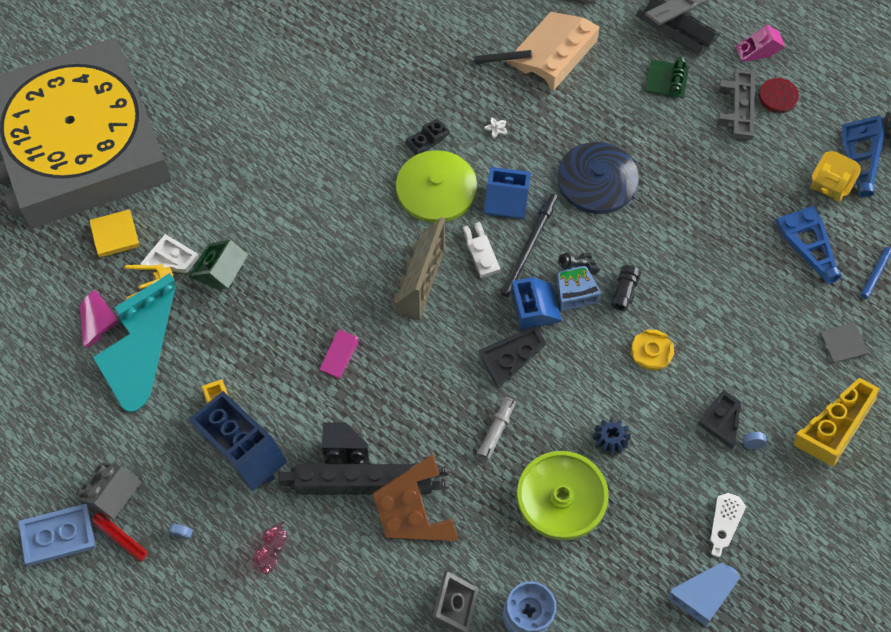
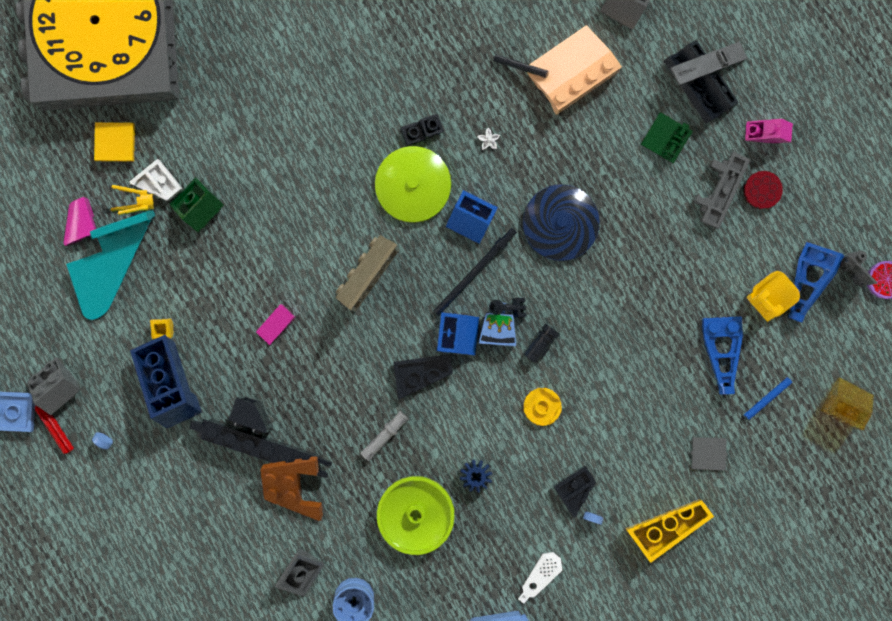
camera: 25 degrees right, 25 degrees up
clear pink hinge [252,521,288,575] -> none
white hinge [463,222,500,279] -> none

